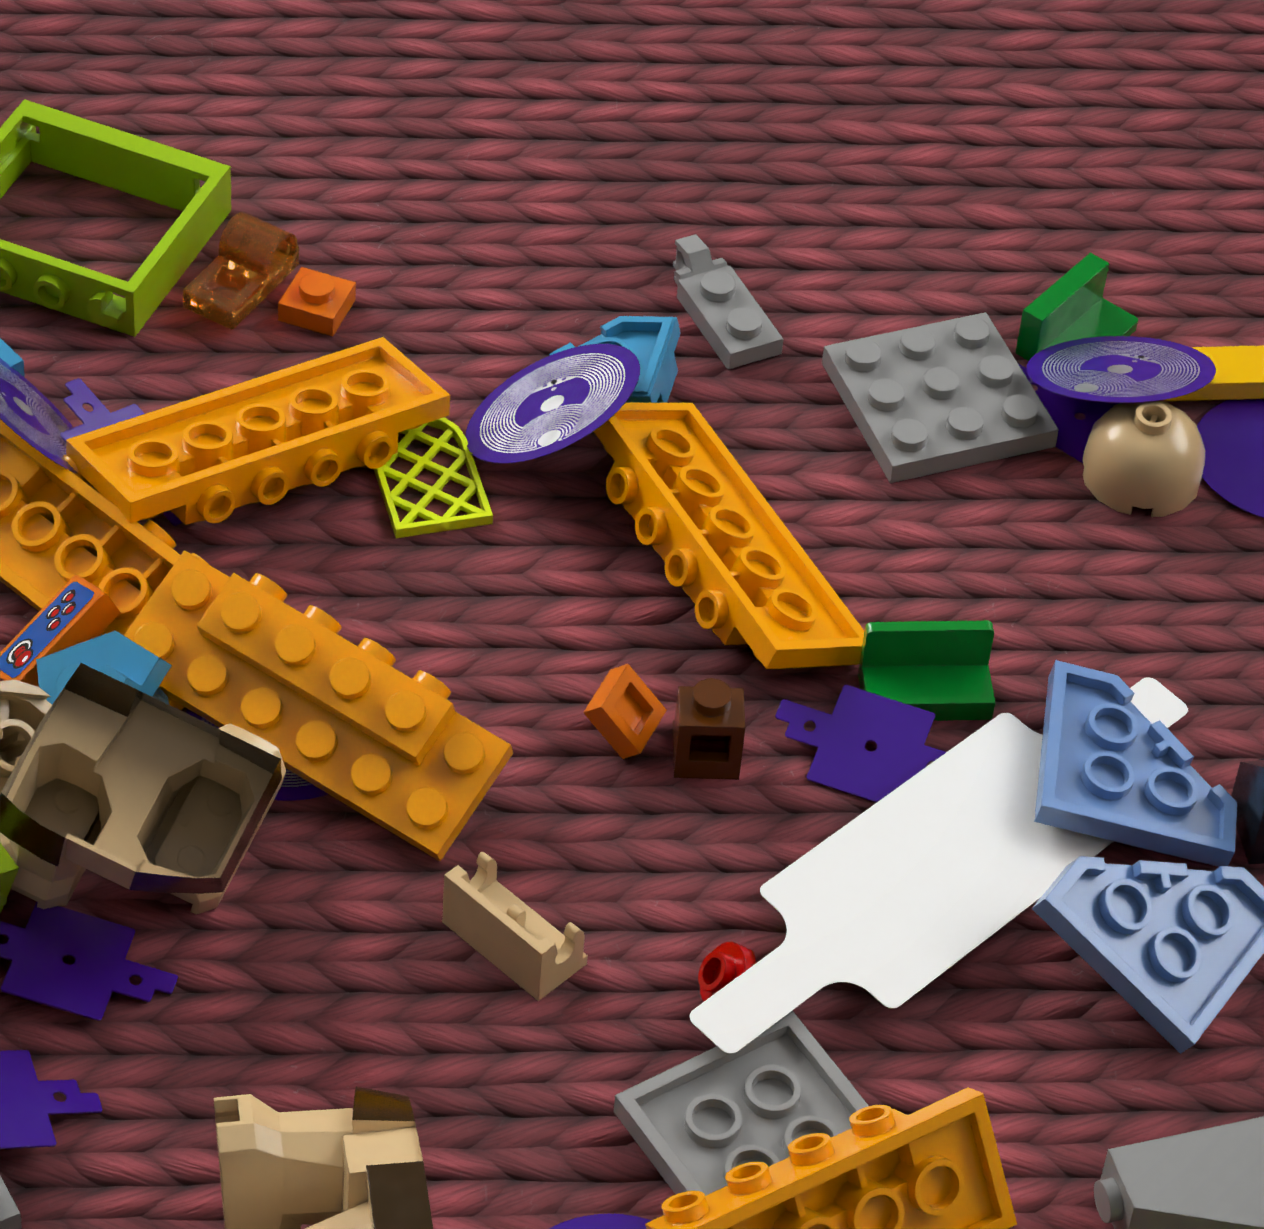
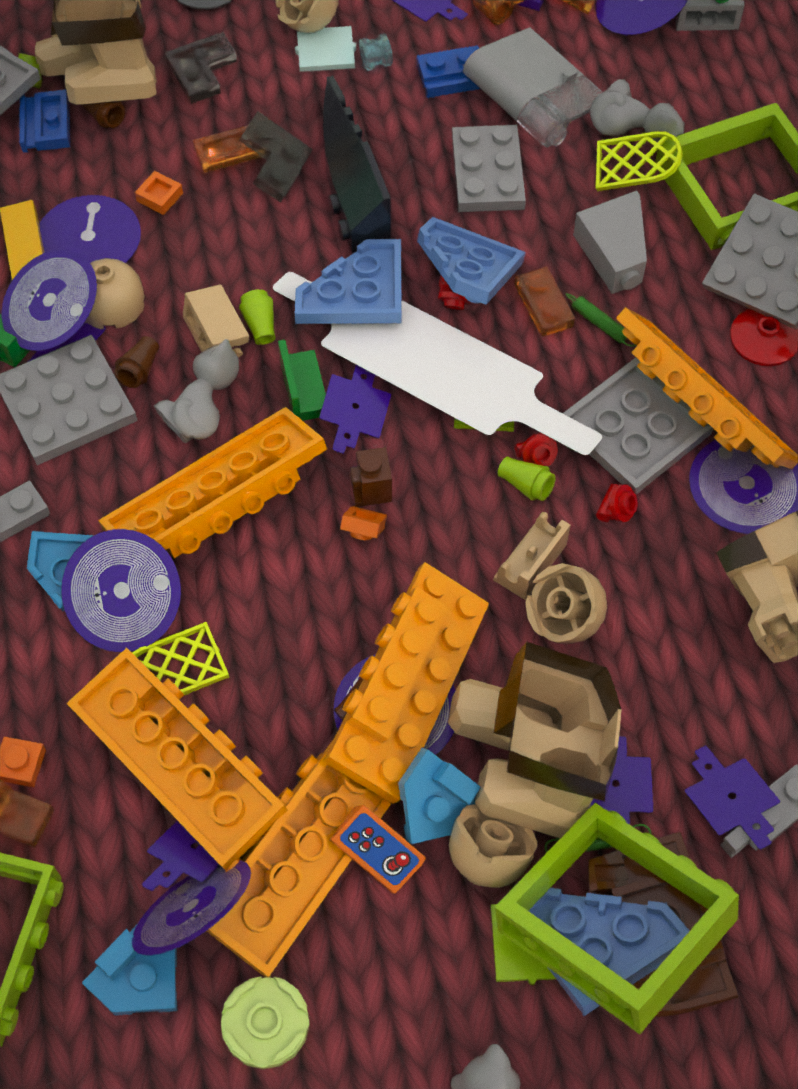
camera: 95 degrees left, 15 degrees up
none -> reddish brown cone [114,336,160,388]
none -> light grey animal [154,339,239,444]
none -> tan hinge [183,285,249,358]
none -> lime cone [239,289,276,345]
none -> lime cone [498,456,556,501]
none -> clear orange plate [514,266,575,337]
none -> tan cylinder [526,563,607,644]
none -> bright green piece [566,293,636,347]
none -> red plate [596,484,638,522]

